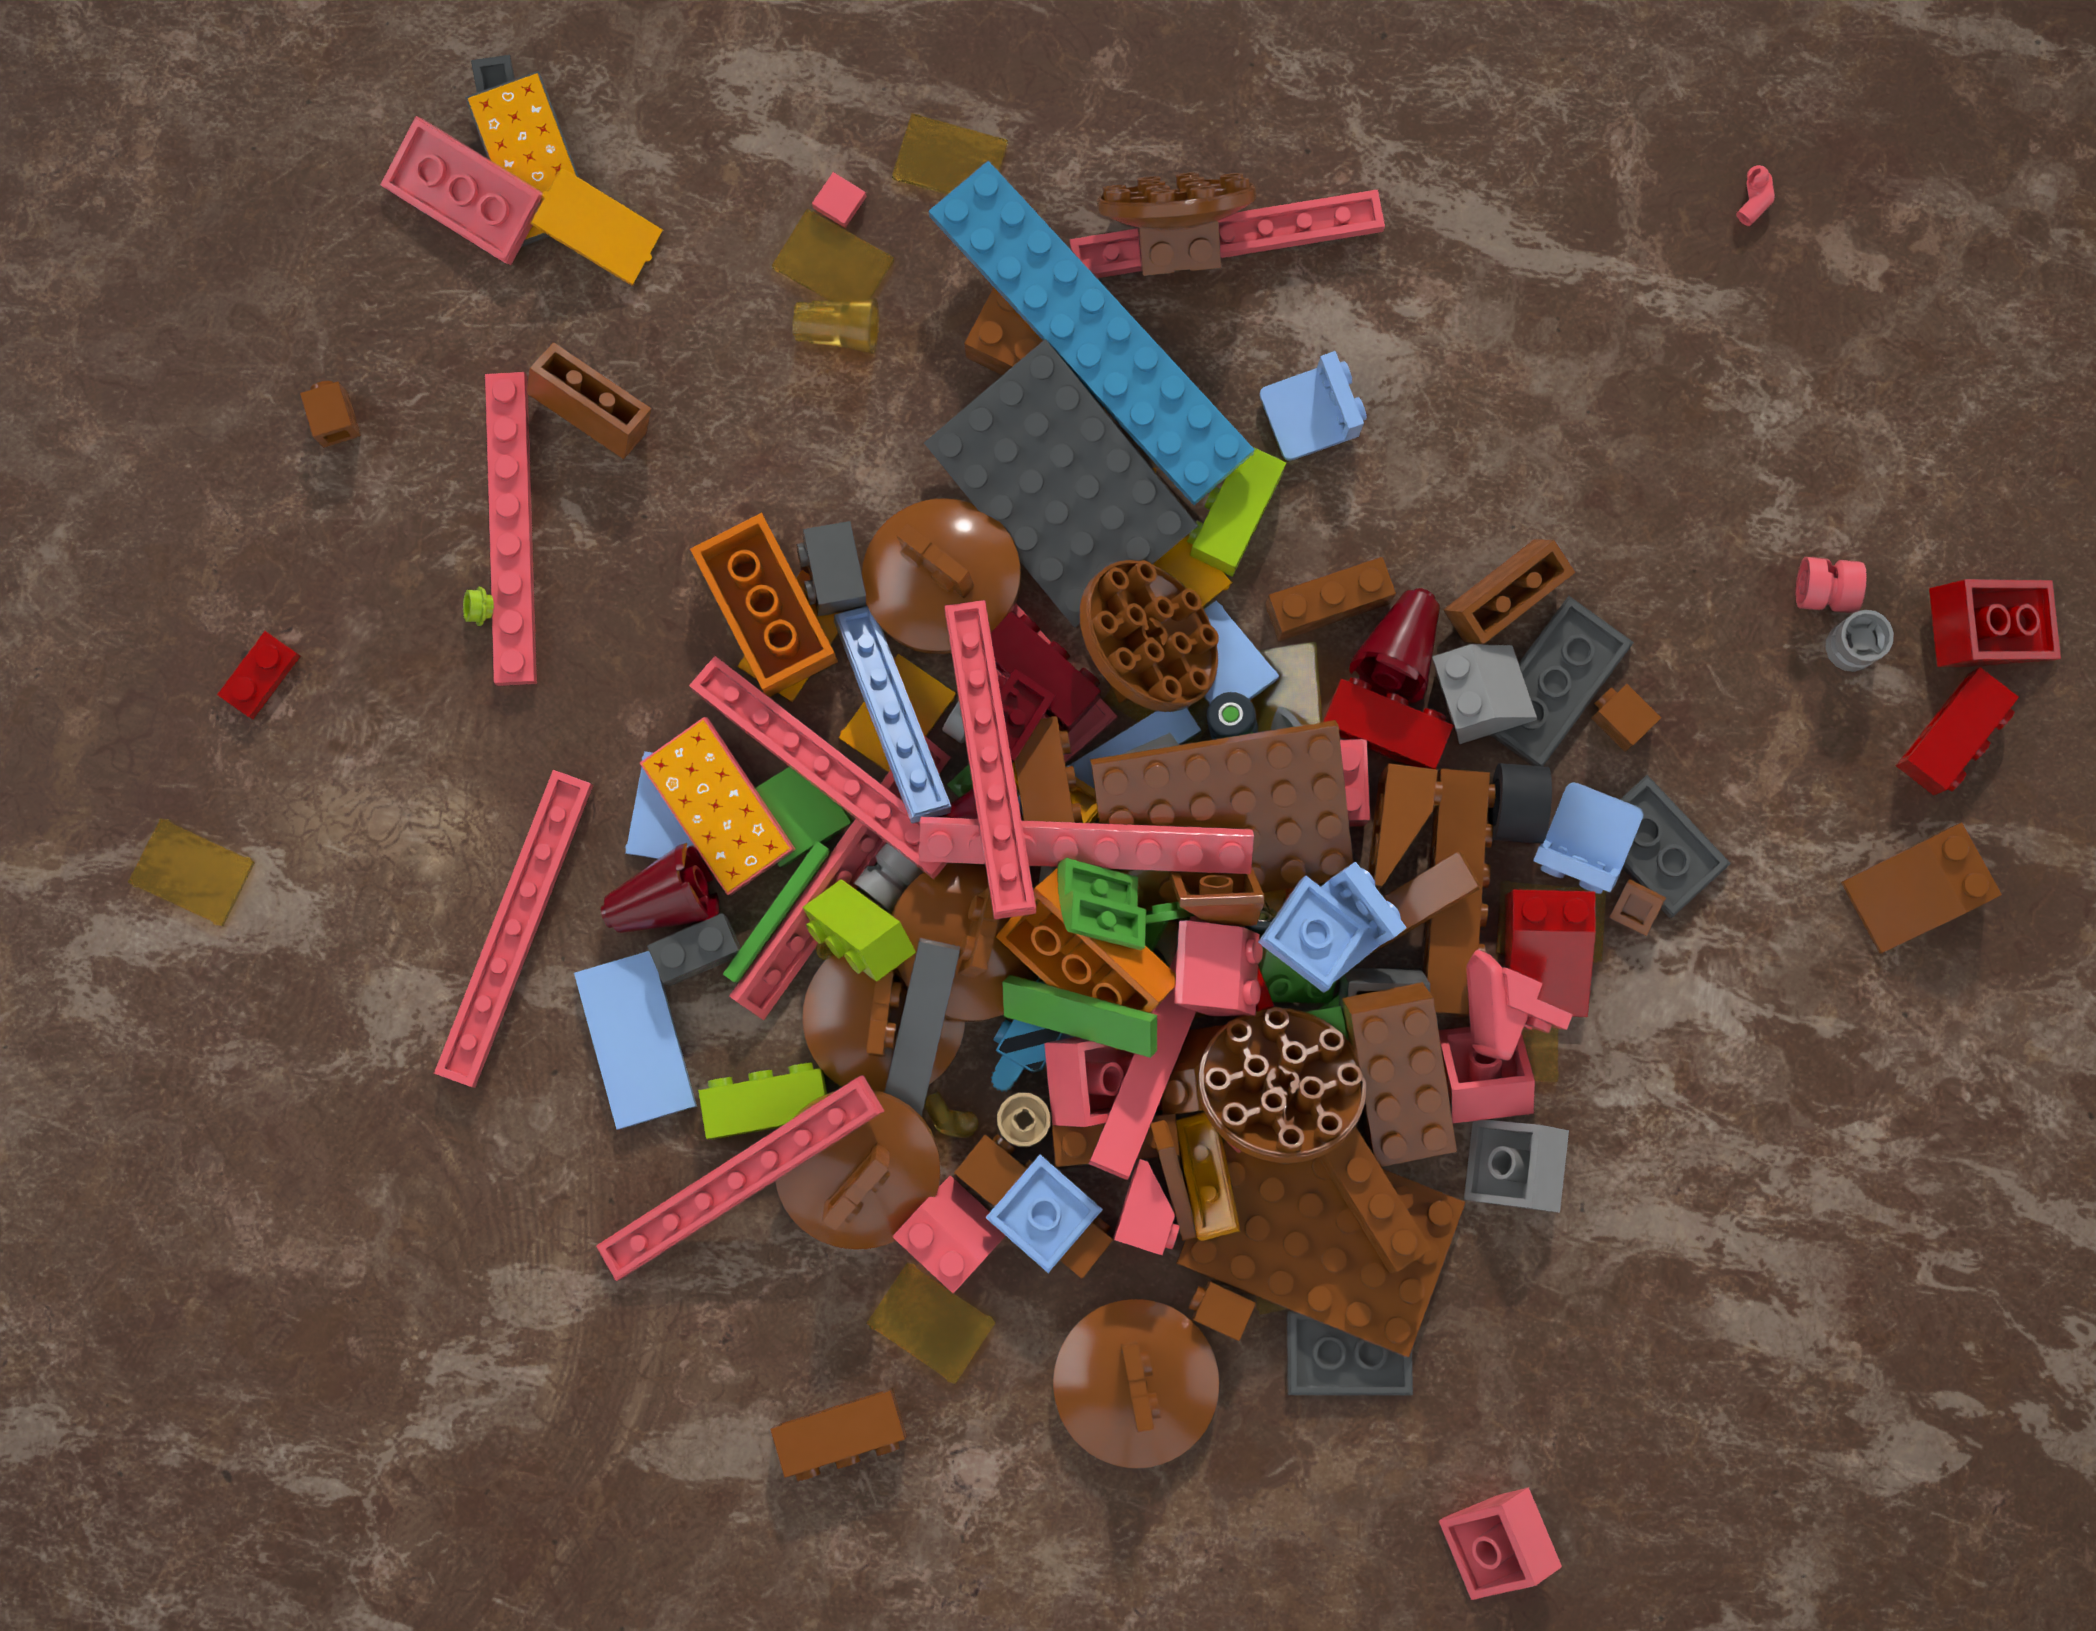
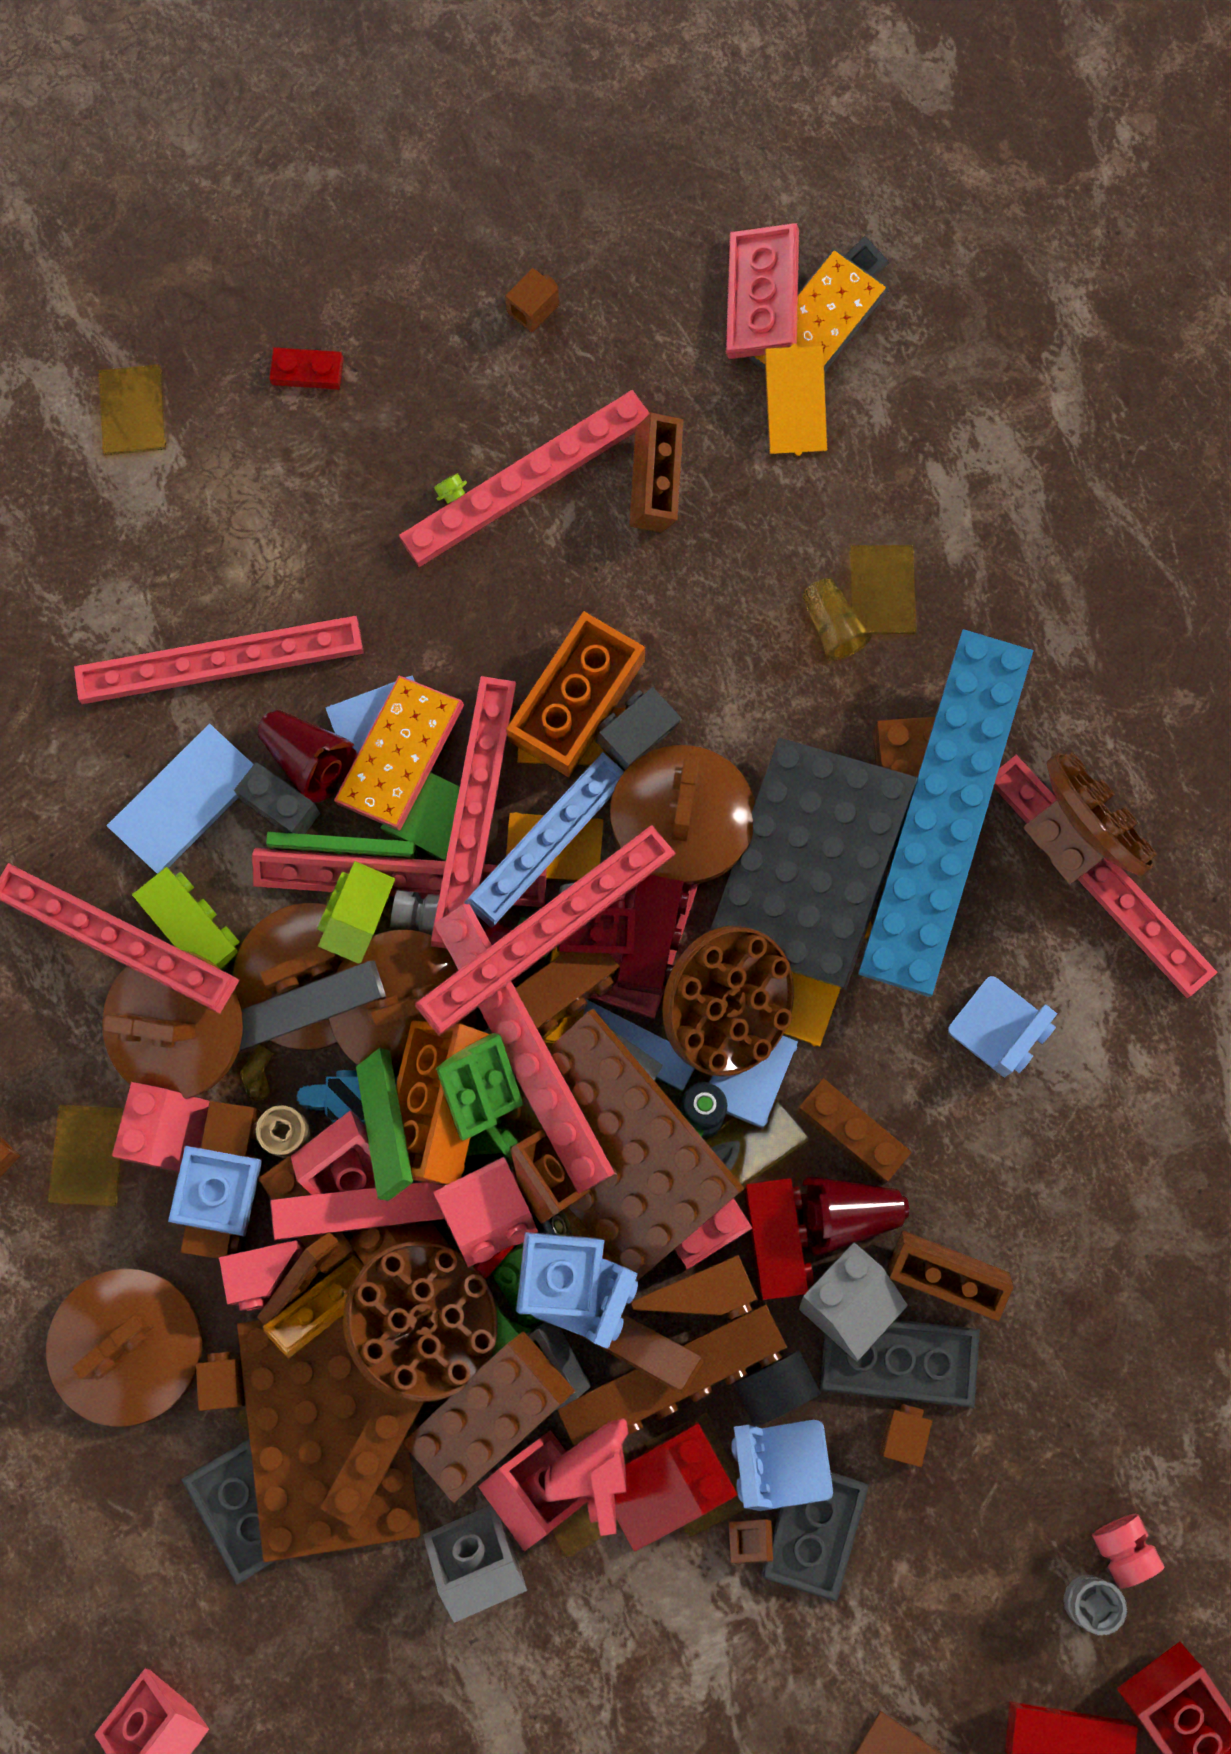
camera: 60 degrees right, 5 degrees down
coral tile [812,172,867,228] -> none
clear yellow piece [892,113,1008,195] -> none
lime brick [1187,447,1286,577] -> none

